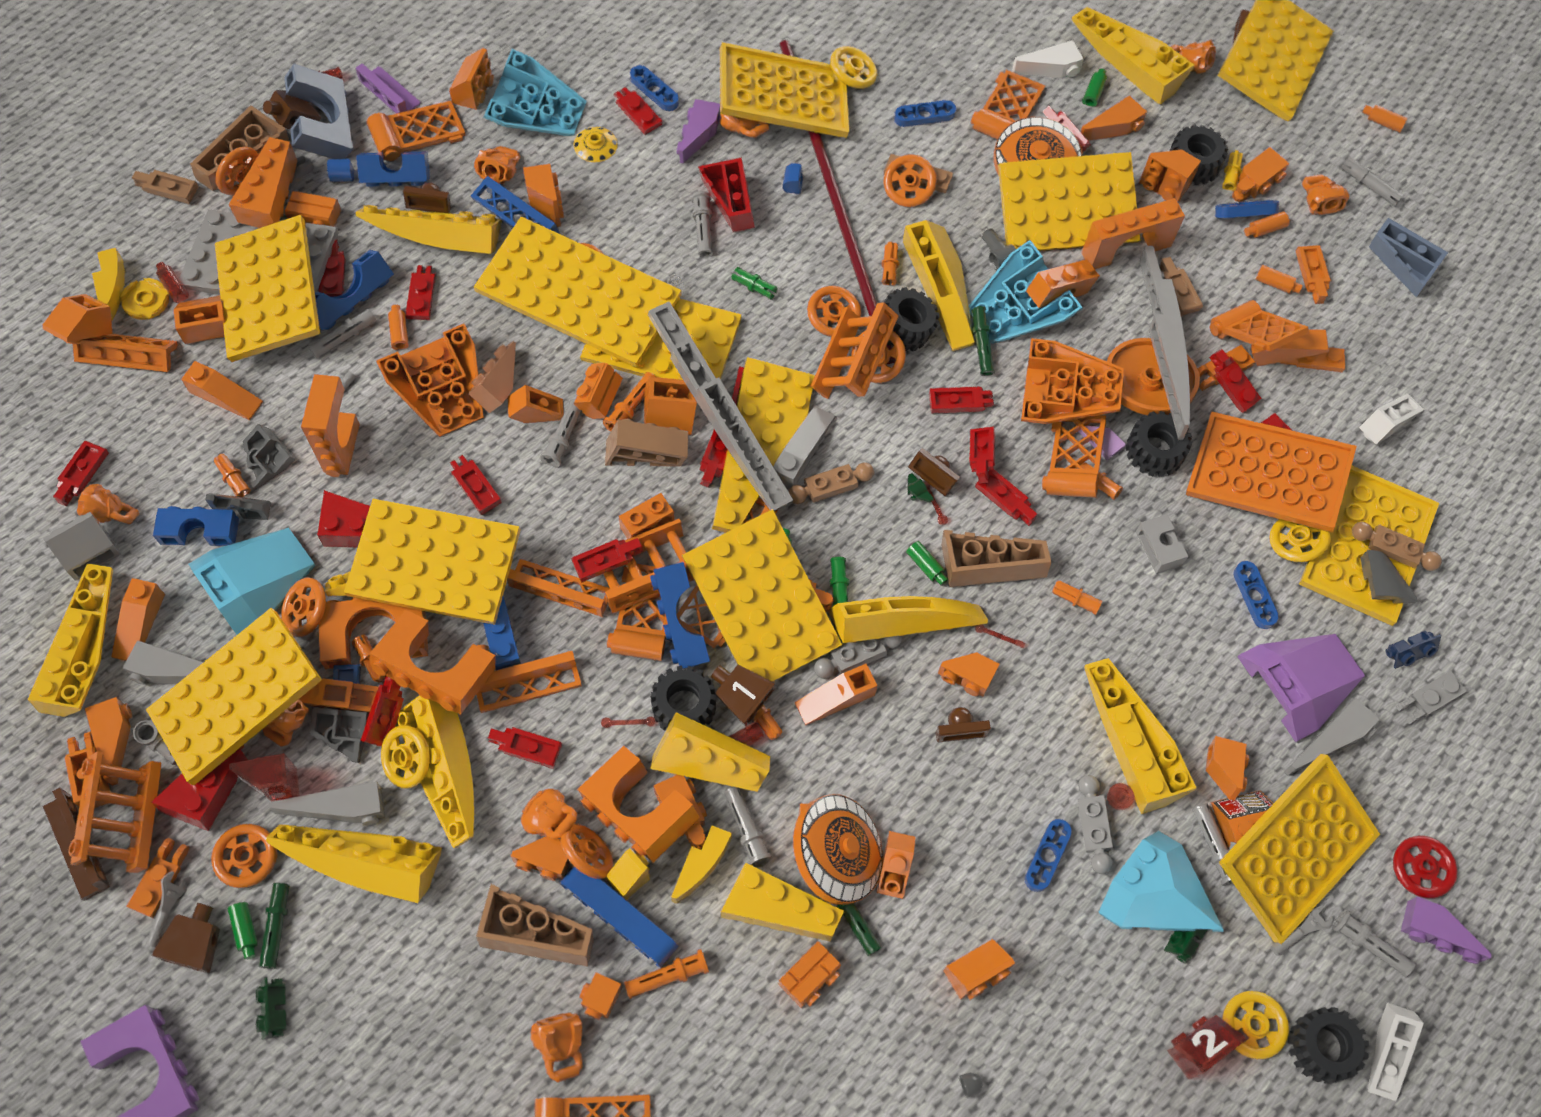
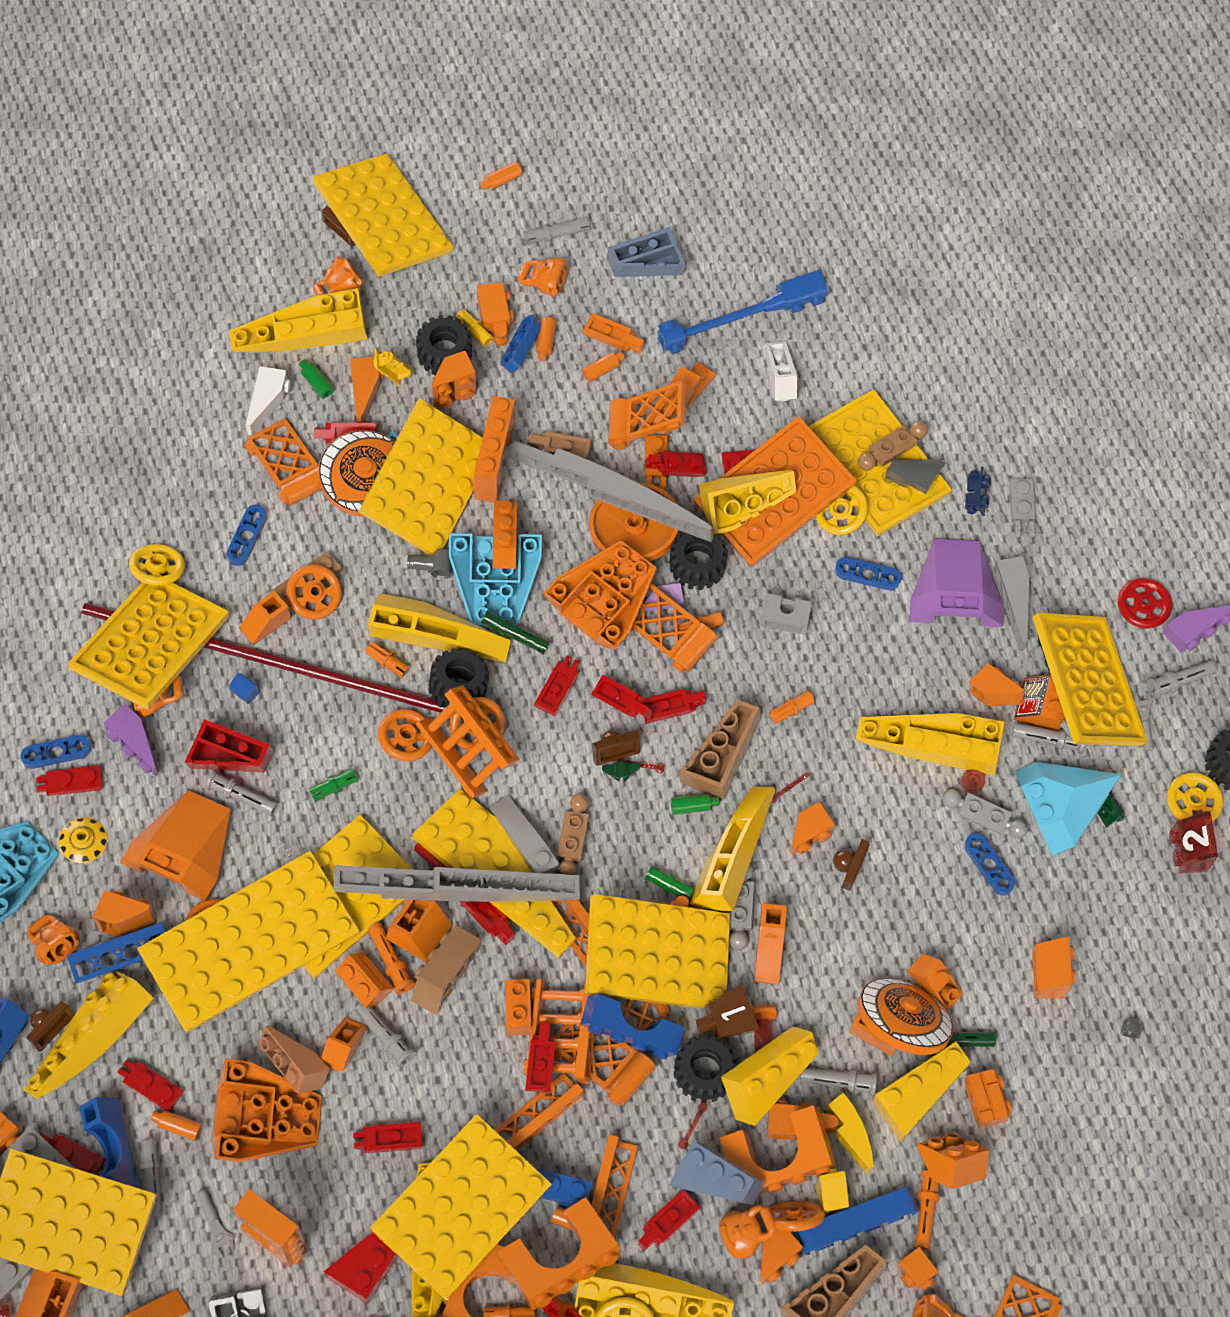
camera: 60 degrees left, 0 degrees up
none -> orange wedge [120,790,231,902]
none -> orange slope [239,591,291,646]
none -> yellow hinge [374,349,412,386]
none -> blue bar [657,269,828,354]
none -> sand blue wedge [668,1141,765,1205]
none -> yellow wedge [699,470,796,535]
none -> orange slope [917,1132,989,1189]

